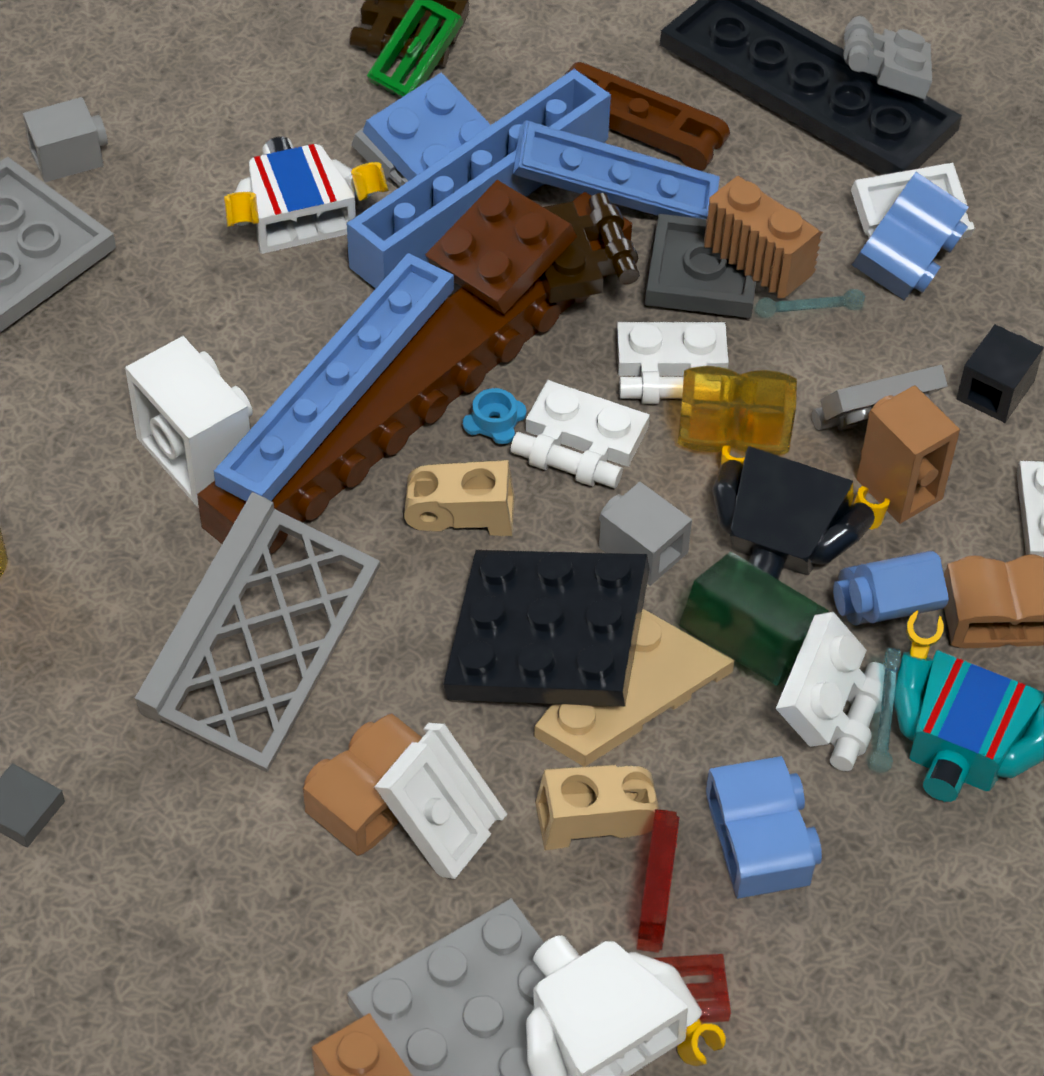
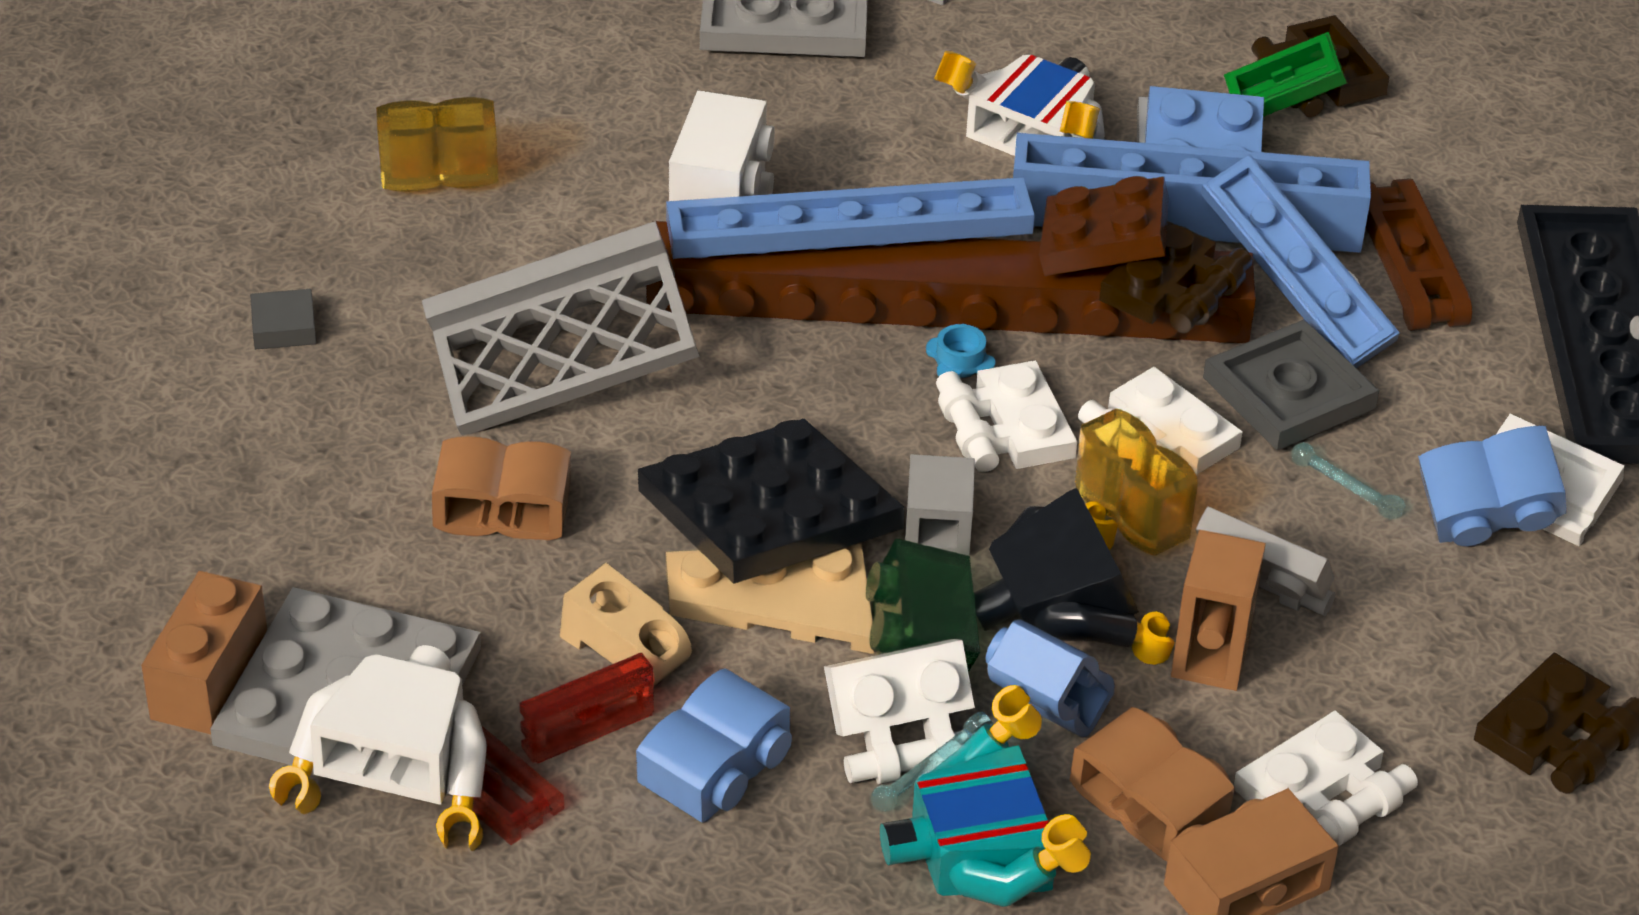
camera: 50 degrees right, 10 degrees down
white plate [374,723,507,879] -> none
tan leg [404,460,515,536] -> none
medium nougat brick [704,176,823,298] -> none
black brick [956,324,1044,423] -> none

